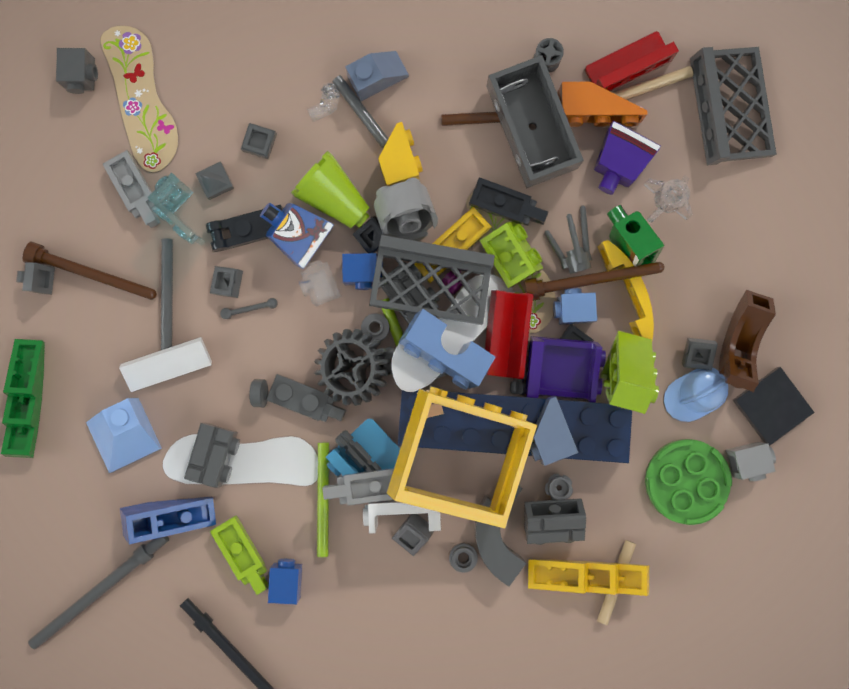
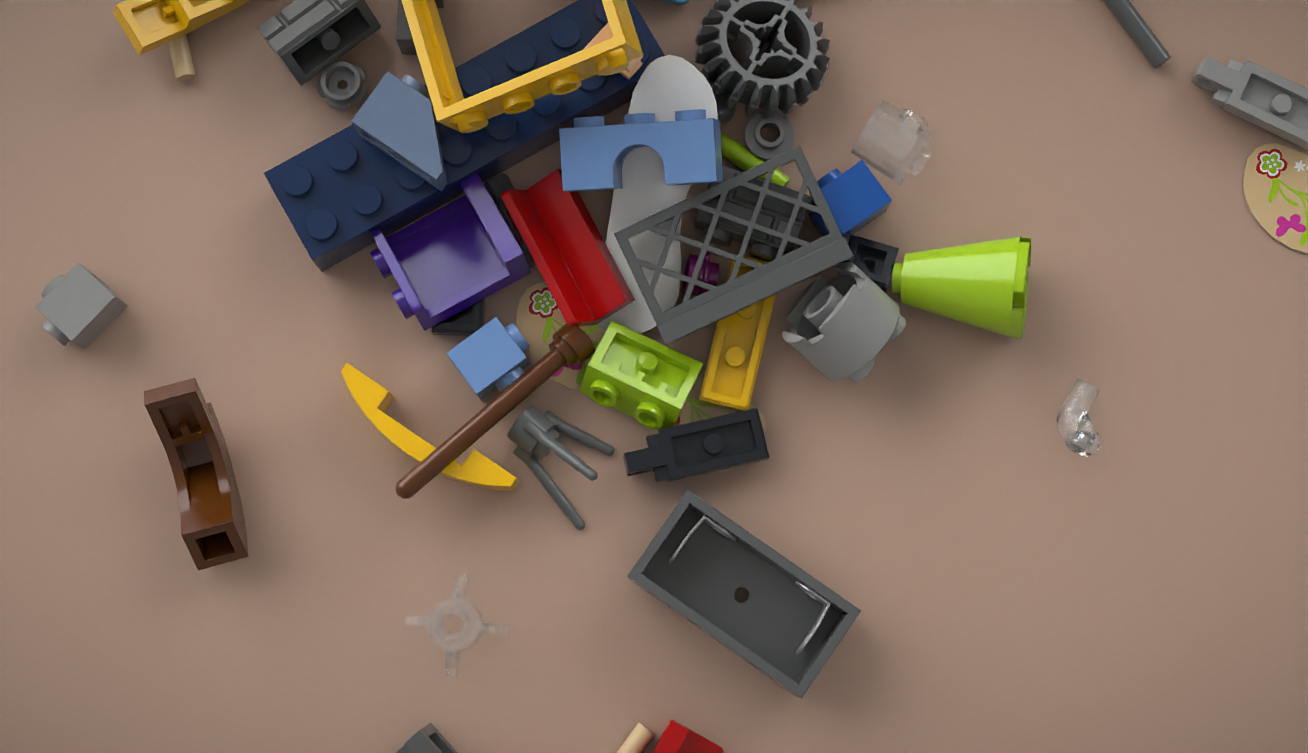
camera: 145 degrees right, 5 degrees down
clear light blue bracket [147,172,206,245] -> none
dark grey tile [195,161,234,200] -> none
black plate [205,204,283,252] -> none
dark grey tile [210,266,243,298] -> none
dark grey hinge [220,298,278,319] -> none
dark grey tile [241,123,277,160] -> none
torso [260,203,334,269] -> none
dark grey bar [332,75,389,148] -> none
sand blue slope [345,51,409,101] -> none
yellow slope [378,122,423,186] -> none
reddish brown bar [441,112,500,126] -> none
dark grey wheel [533,38,564,73] -> none
orange slope [558,82,647,127] -> none
dark purple torso [594,121,661,195] -> none
lime wedge [600,331,659,414] -> none
green torso [607,205,665,266] -> none
bright green tile [645,439,732,525] -> none
light blue piece [664,367,728,422] -> none
dark grey tile [682,338,718,370] -> none
black tile [733,367,815,446] -> none

